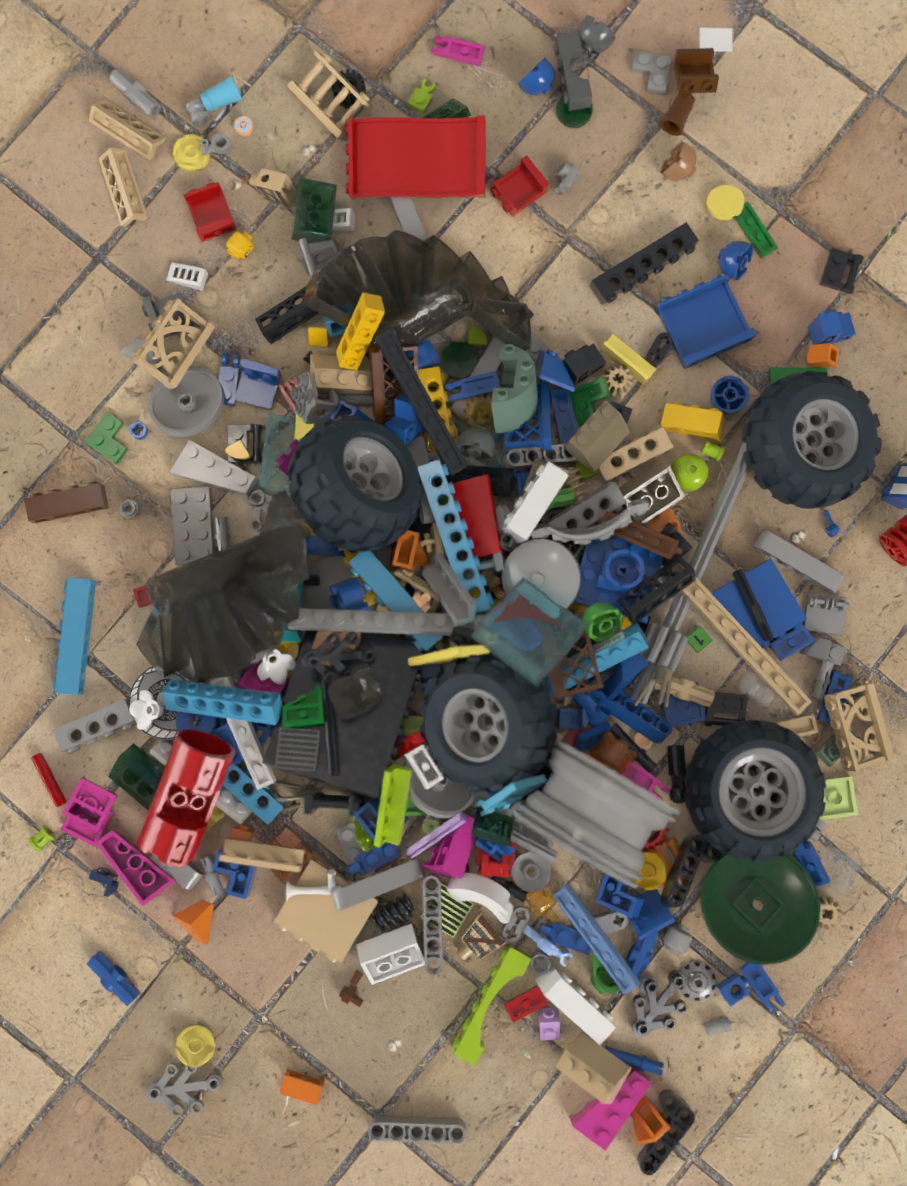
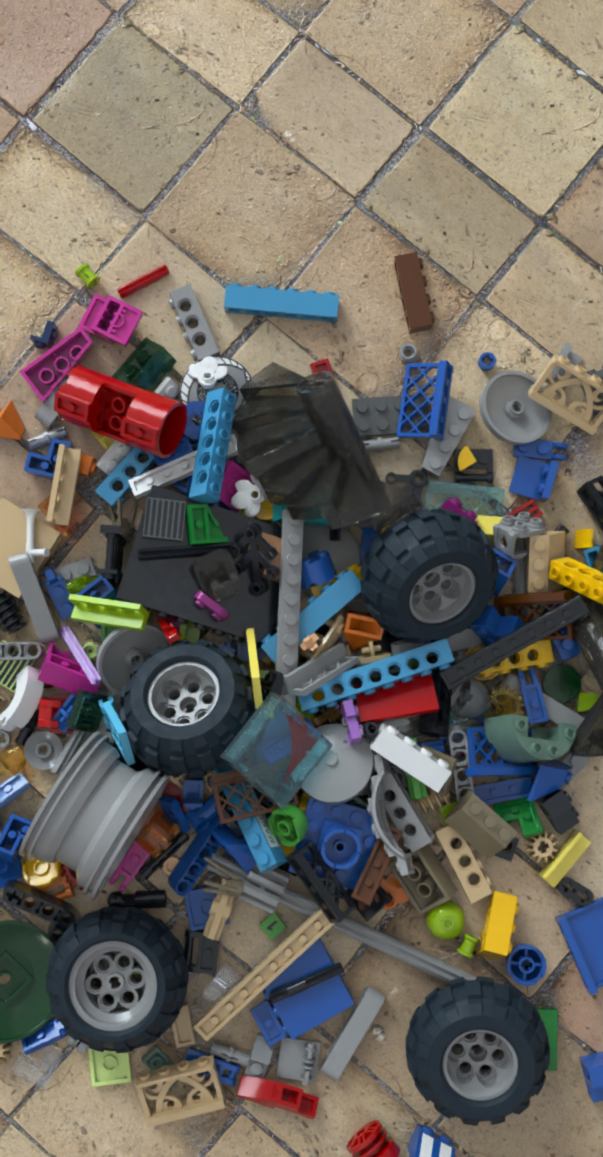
camera: 90 degrees right, 0 degrees up
green plate [85,412,128,464] -> none
white brick [405,745,443,789] -> none
orange brick [807,343,839,368] -> none
blue hand [823,510,840,538] -> none
none -> magenta plate [194,590,230,622]
none -> red slope [236,1075,319,1119]
none -> medium lavender piece [335,700,364,745]
none -> blue fence [396,360,453,441]

